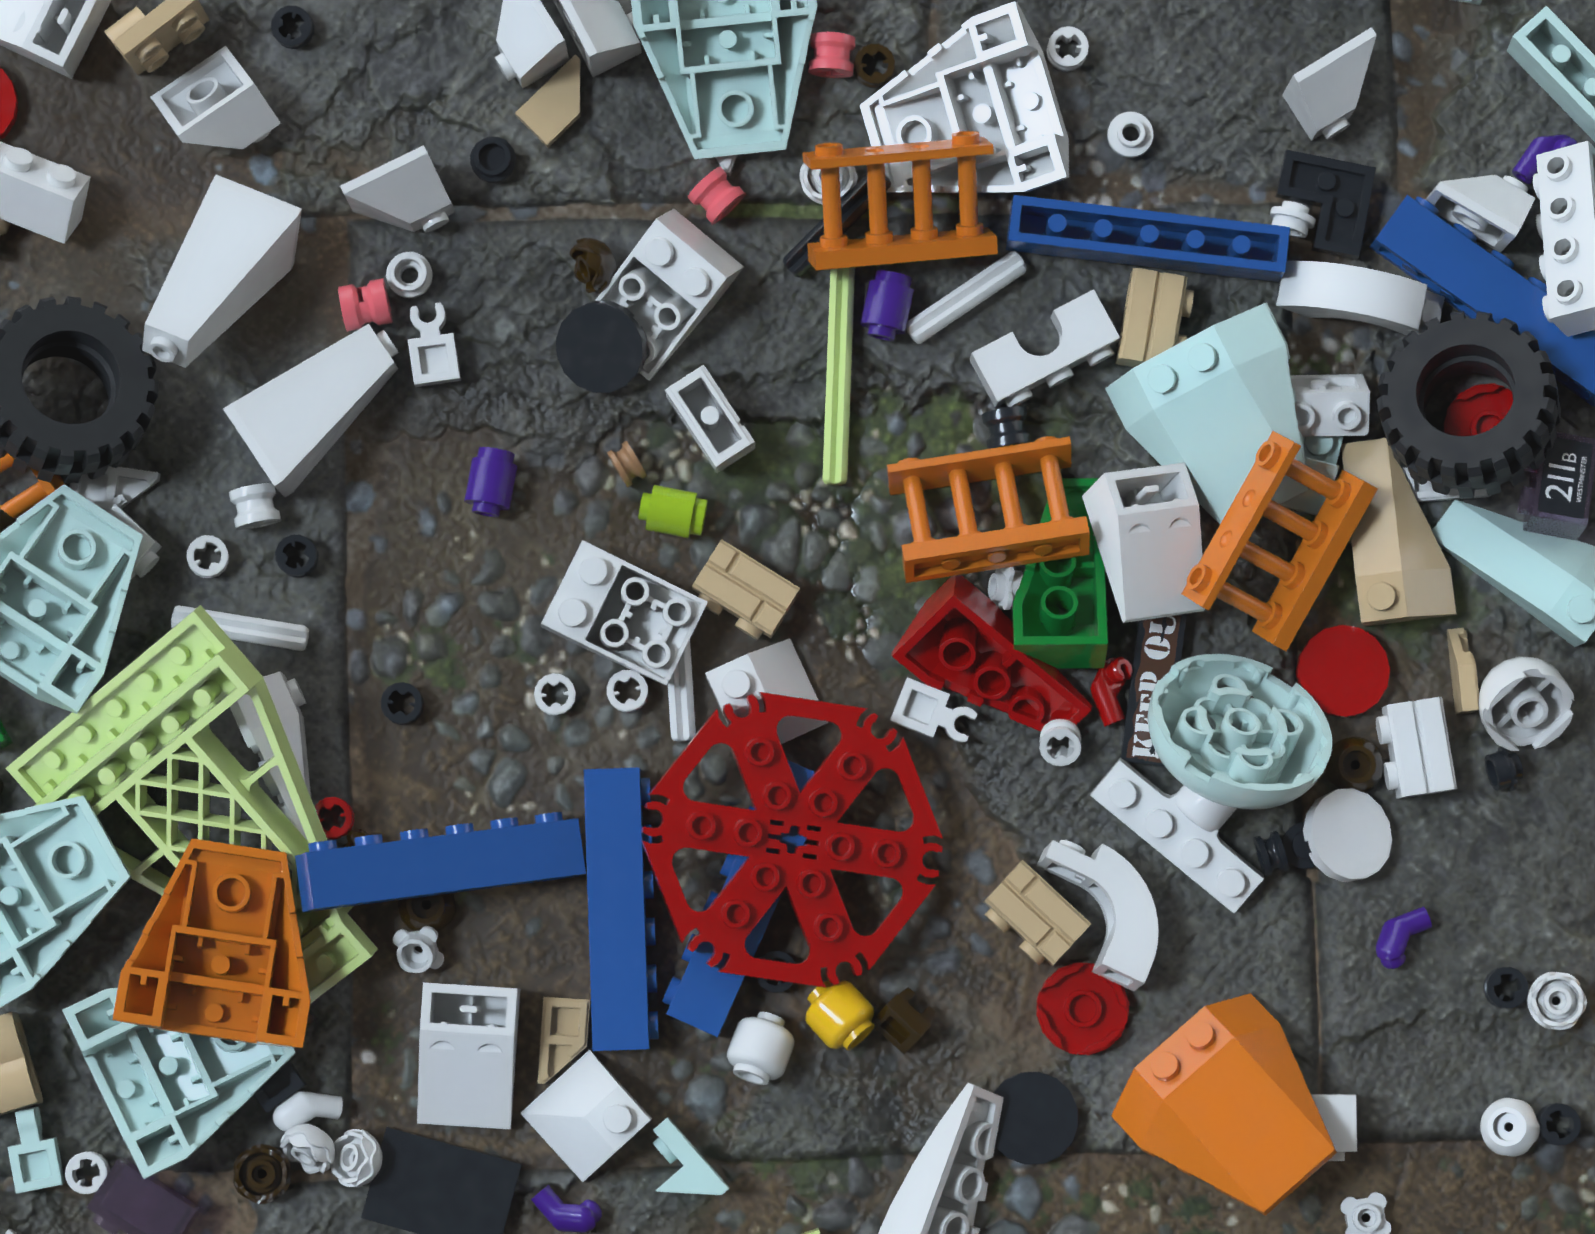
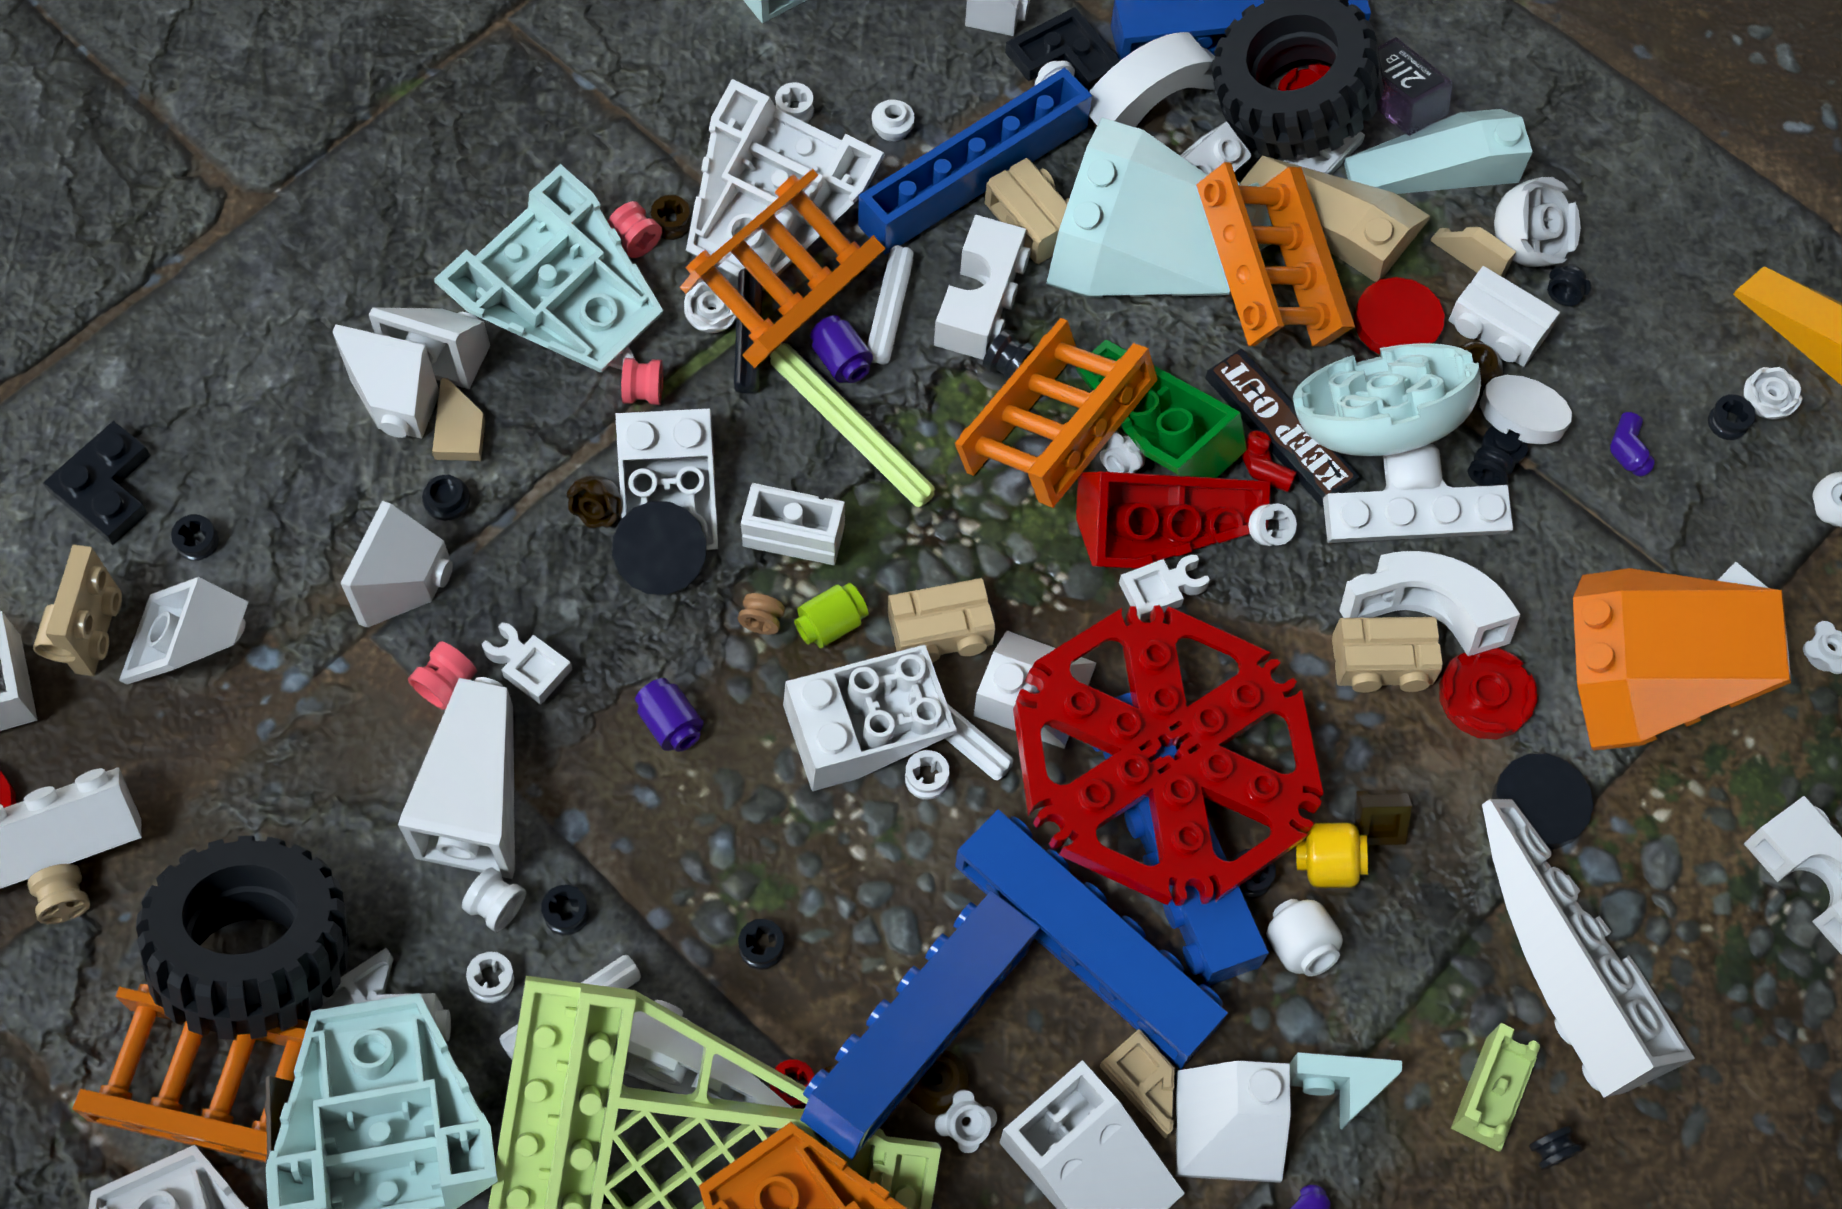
camera: 45 degrees left, 20 degrees down
white slope [142,175,302,368] -> none
white plate [386,252,433,298] -> none
white bush [534,673,576,716] -> none
white slope [1082,462,1205,623] -> none

